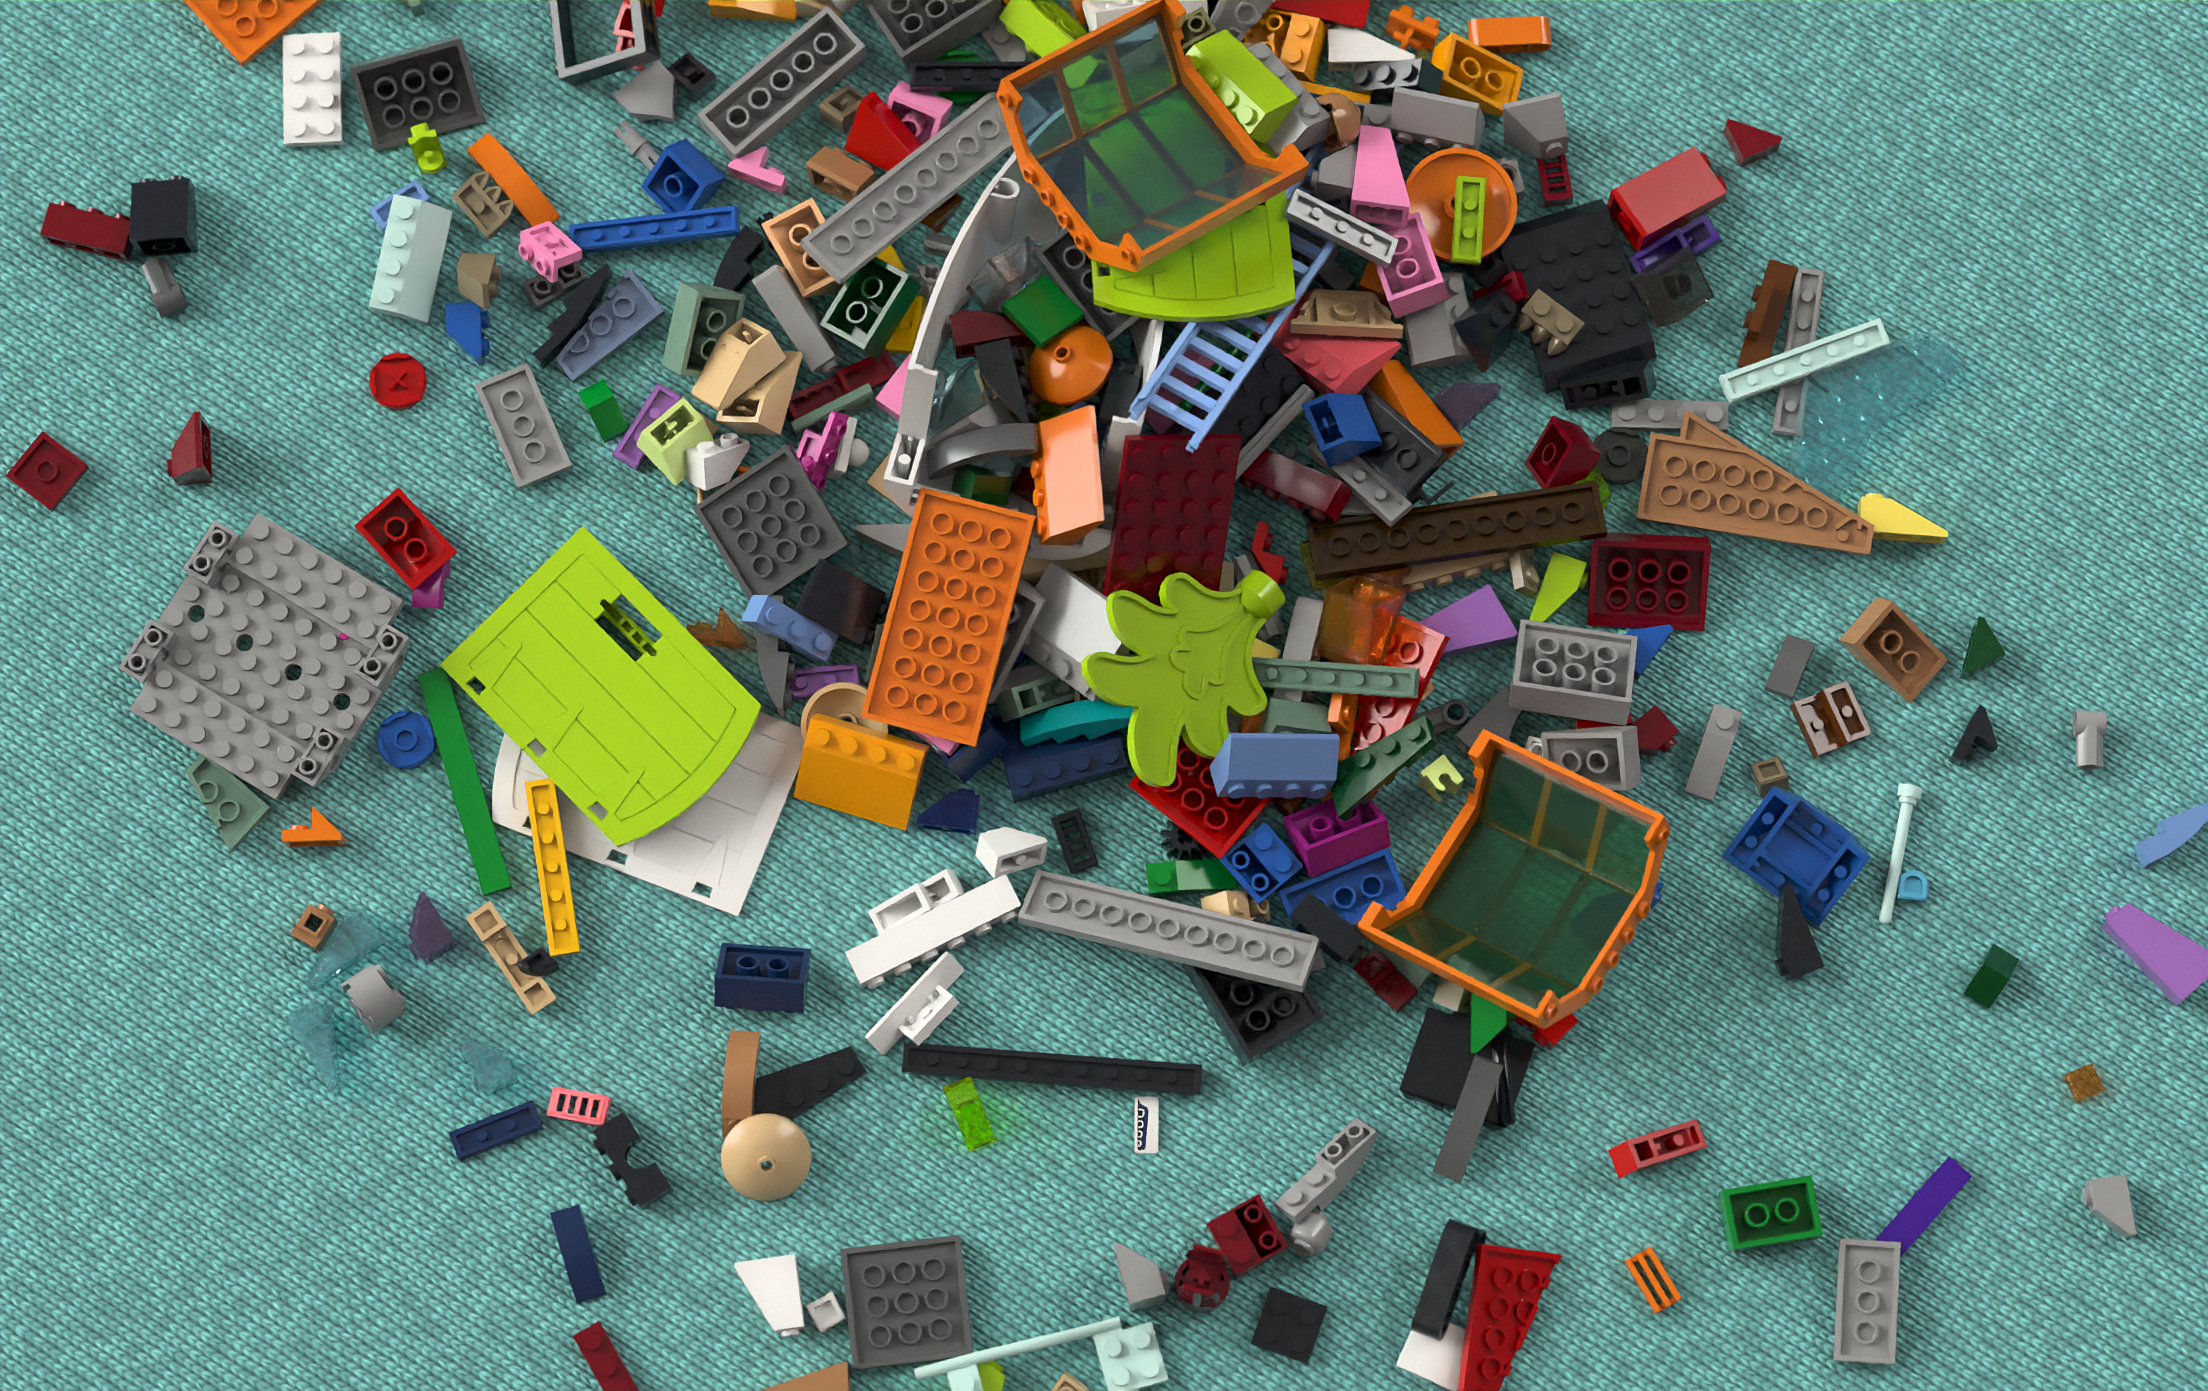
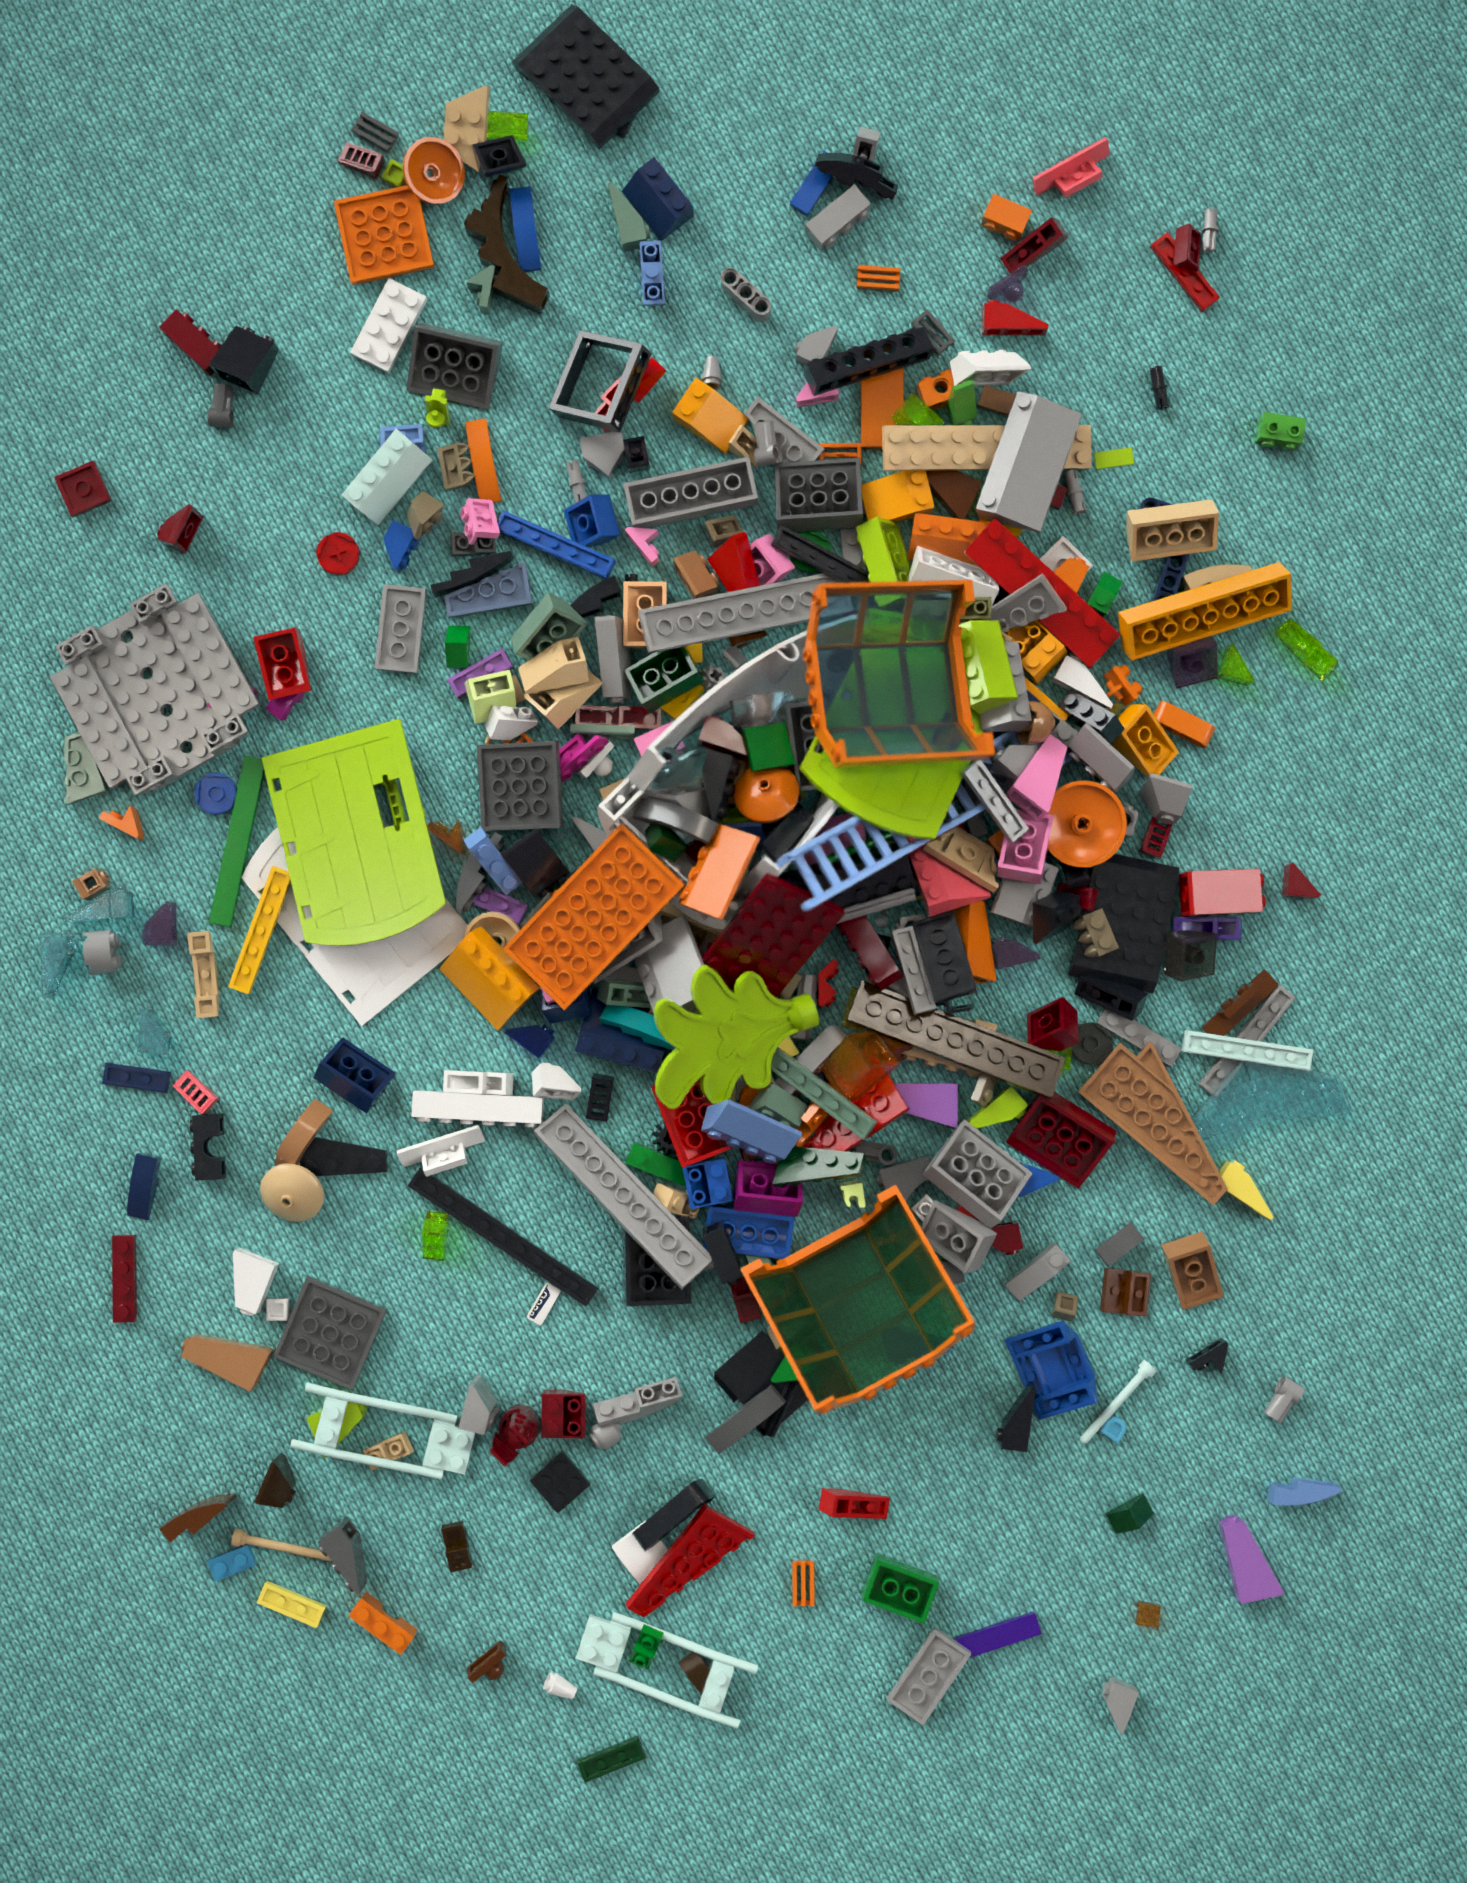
camera: 30 degrees right, 10 degrees up
black tile [517,947,560,976] -> none
blue slope [1302,393,1383,467] -> none
lime tile [1451,175,1486,265] -> none
dark green slope [1960,617,2006,680] -> none

